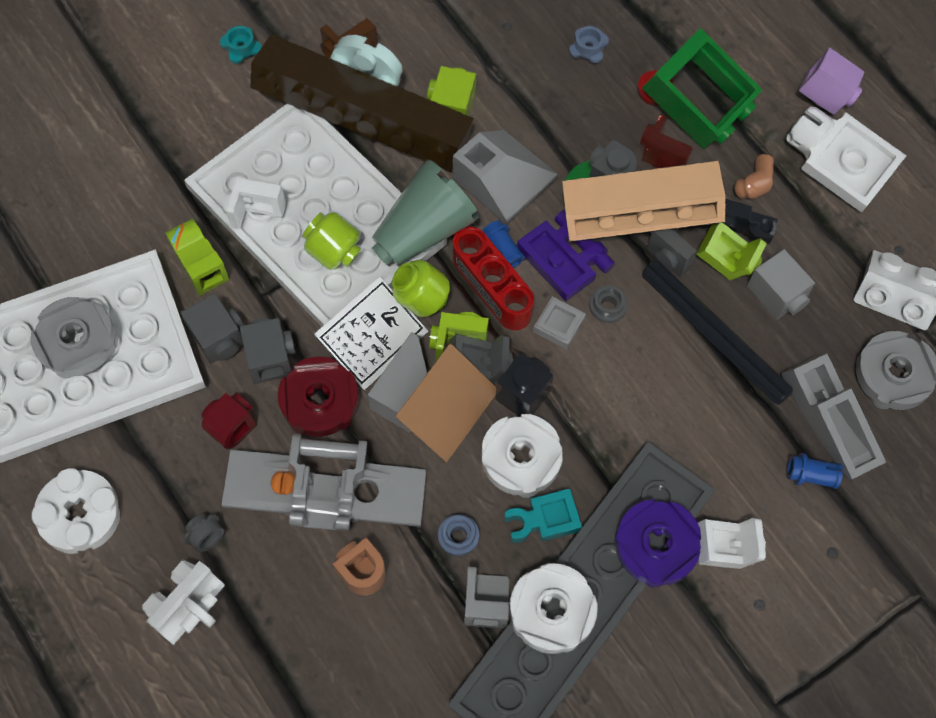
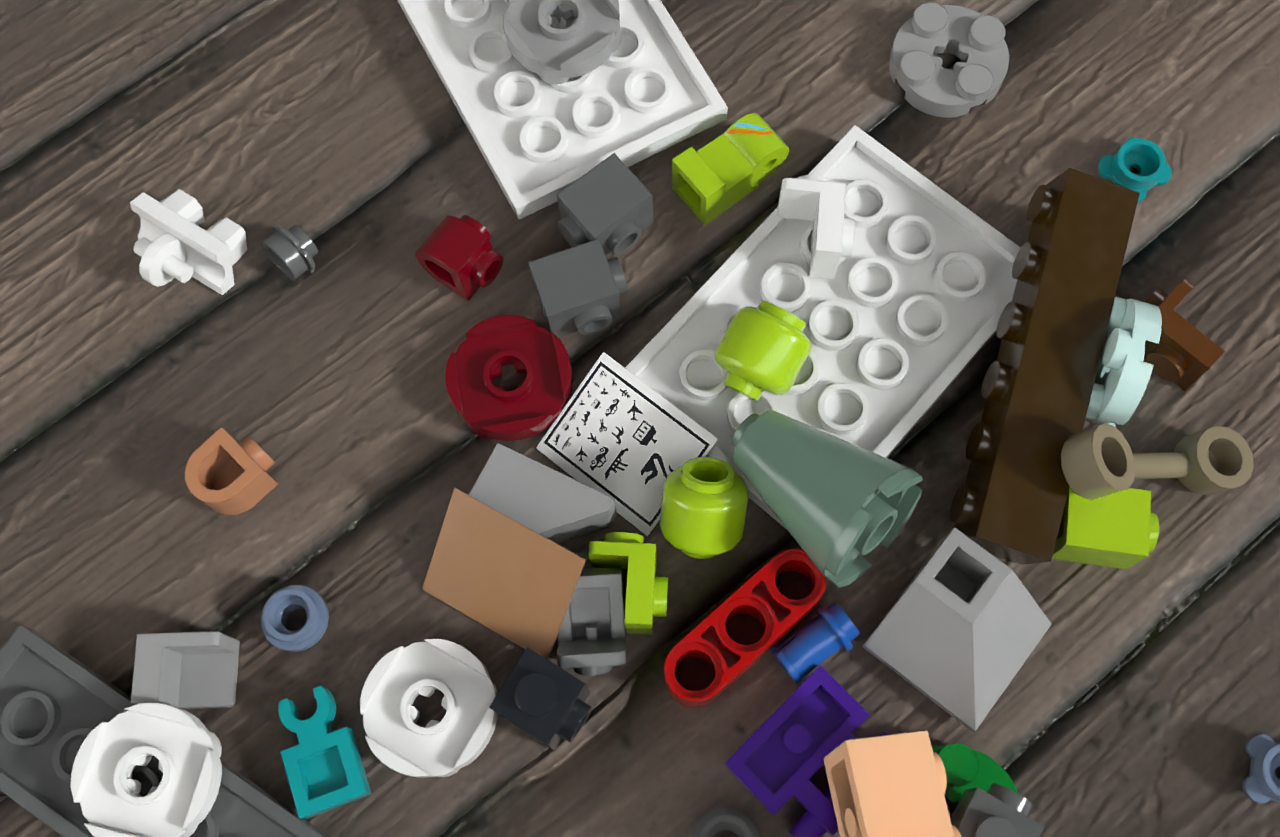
camera: 90 degrees right, 5 degrees up
white plate [31,468,120,554] -> none
light grey piece [222,434,426,532] -> none
light grey tile [533,296,586,350] -> none
none -> light grey plate [889,2,1009,118]
none -> dark tan piece [1061,423,1254,500]

